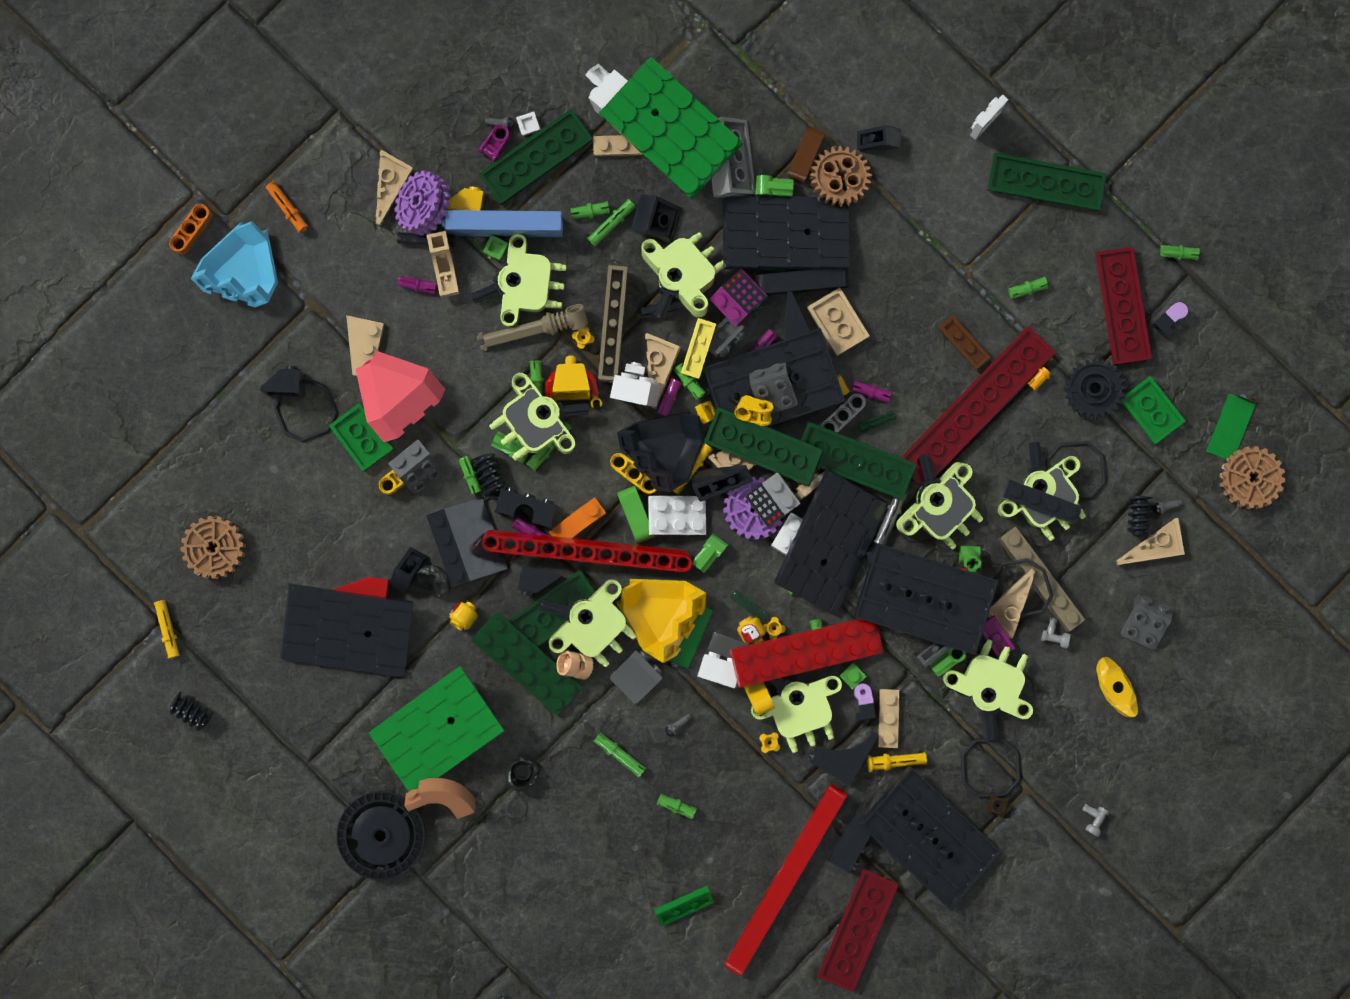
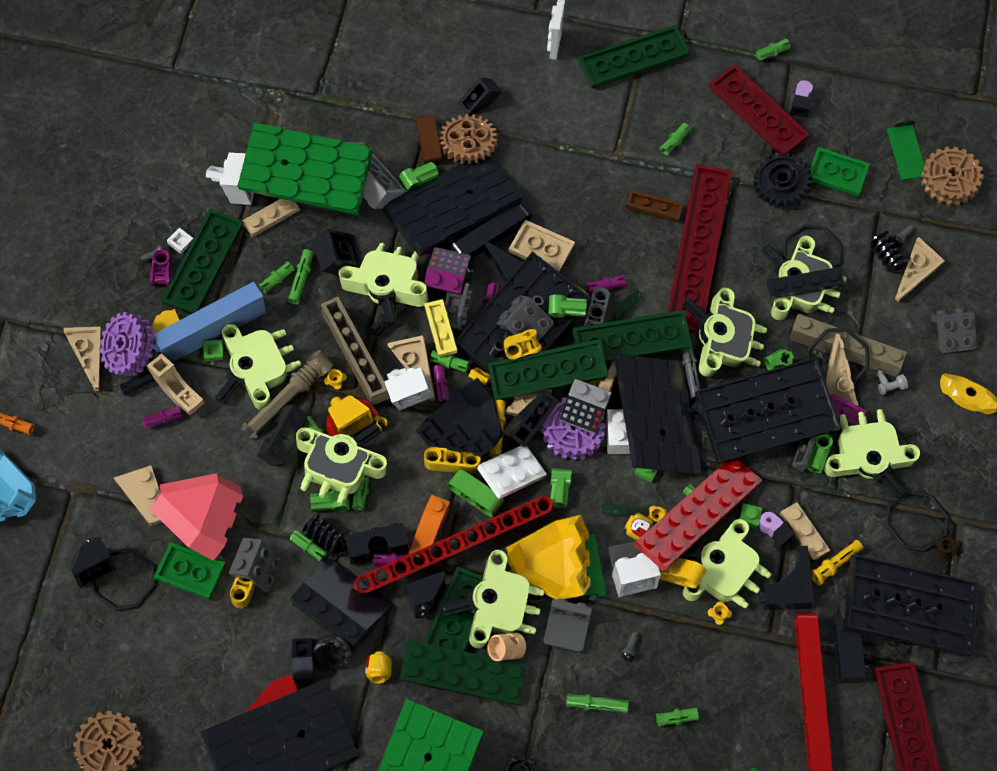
camera: 35 degrees left, 20 degrees down
light orange pin [1027,367,1051,391] -> none
none -> black arch [256,404,308,466]
none -> bright green piece [548,295,587,318]

